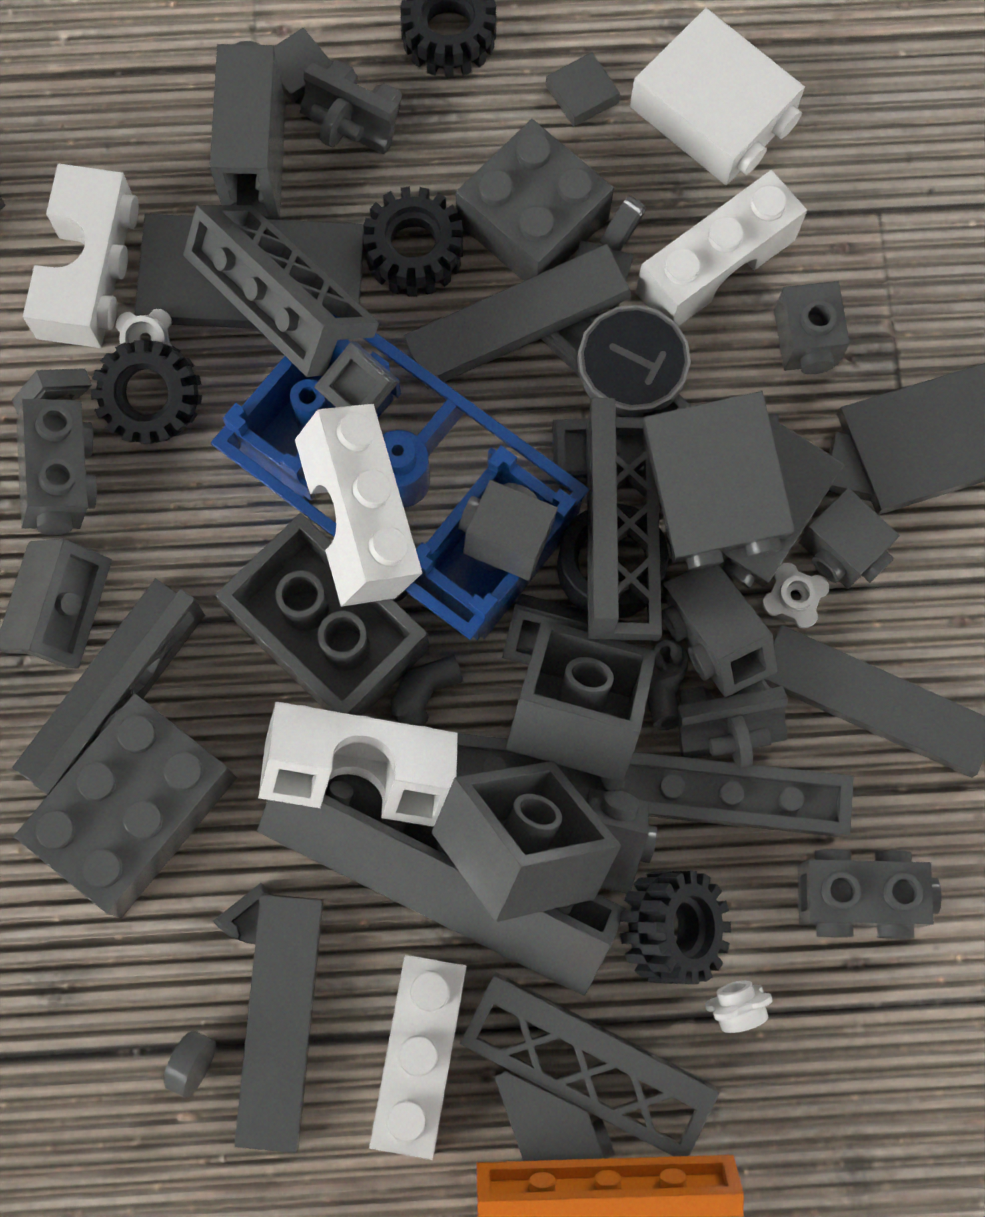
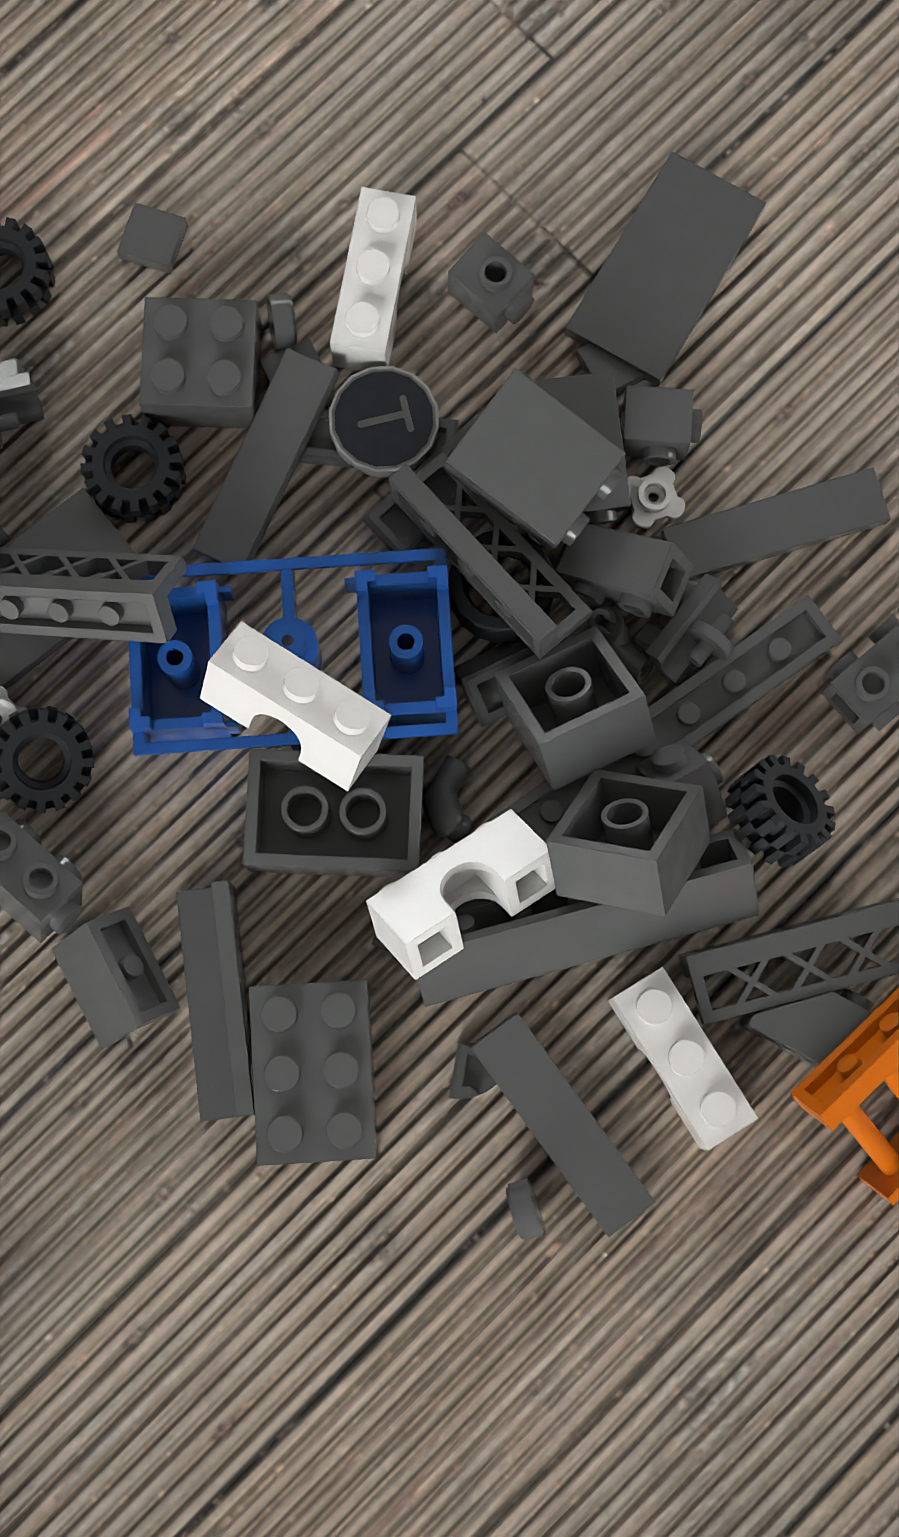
camera: 40 degrees left, 5 degrees up
dark grey tile [314,342,399,410] -> none
dark grey brick [458,480,558,581] -> none
white brick [630,8,805,186] -> none
white plate [705,981,773,1033] -> none

